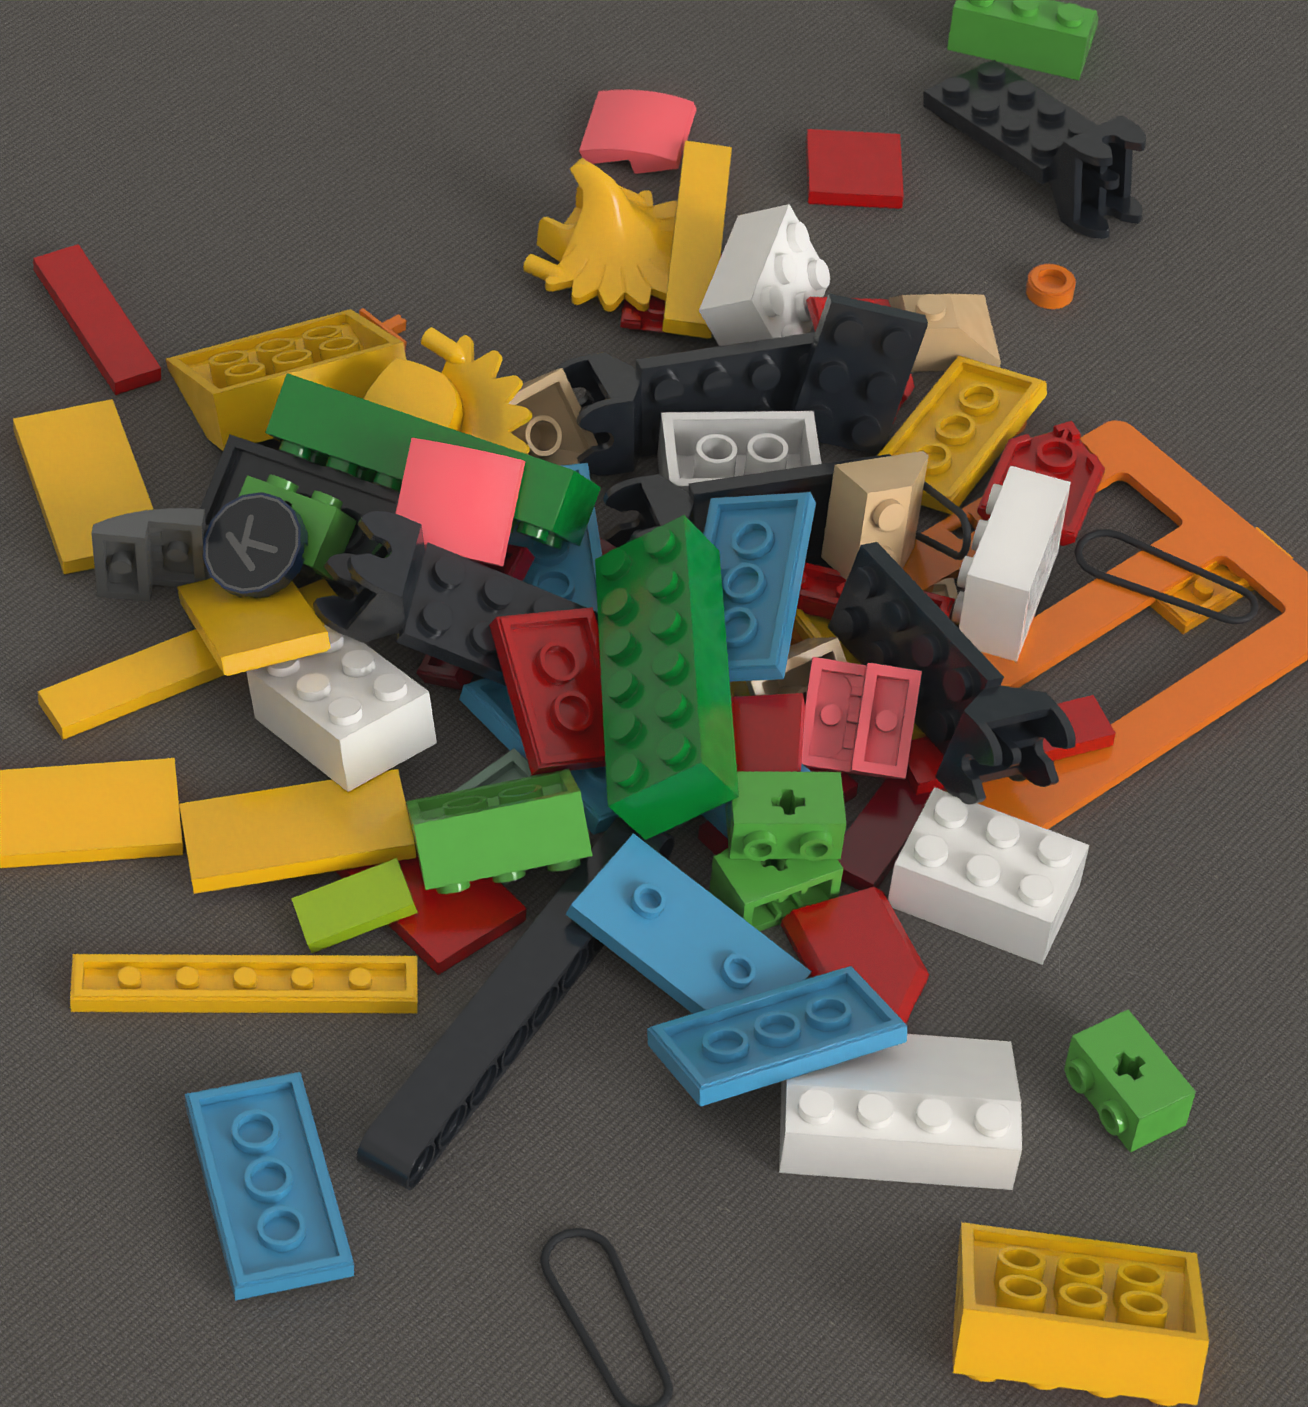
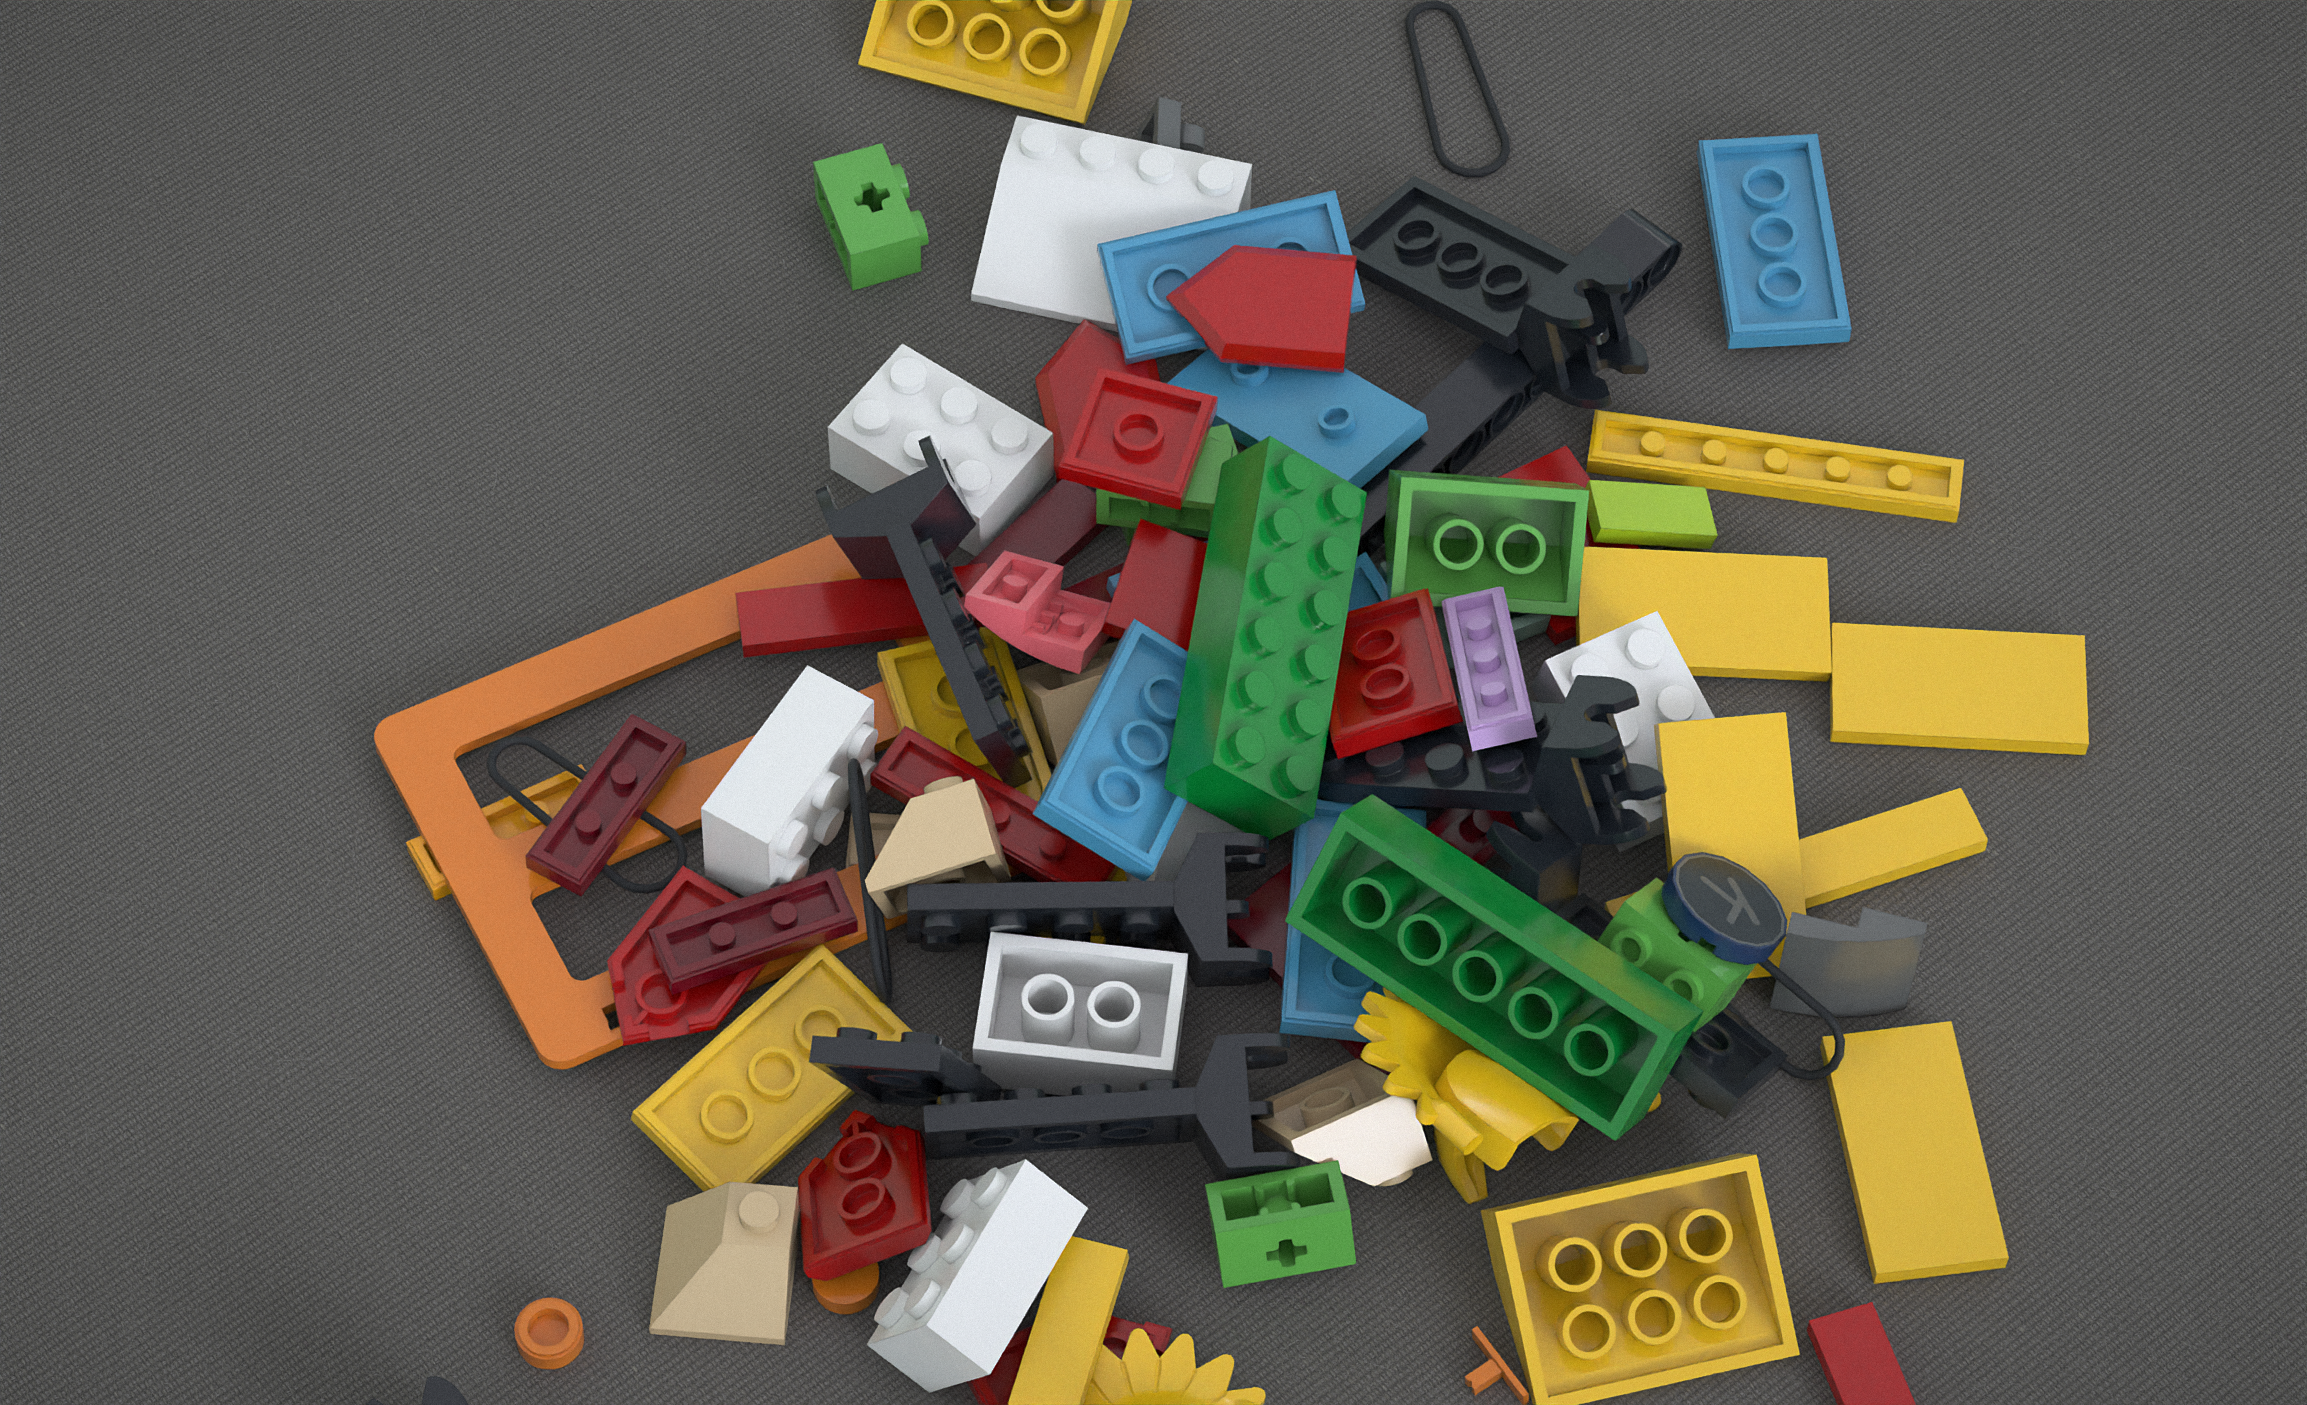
camera: 165 degrees left, 10 degrees up
coral slope [395,438,525,567] -> none
none -> dark red tile [525,714,687,897]
none -> dark red tile [649,867,858,995]
none -> red tile [1059,366,1218,510]
none -> dark grey tile [1137,97,1205,153]
none -> red tile [1166,245,1357,373]
none -> bright green brick [1205,1160,1356,1288]
none -> black hinge [1347,176,1649,409]
none -> lavender tile [1441,586,1537,751]

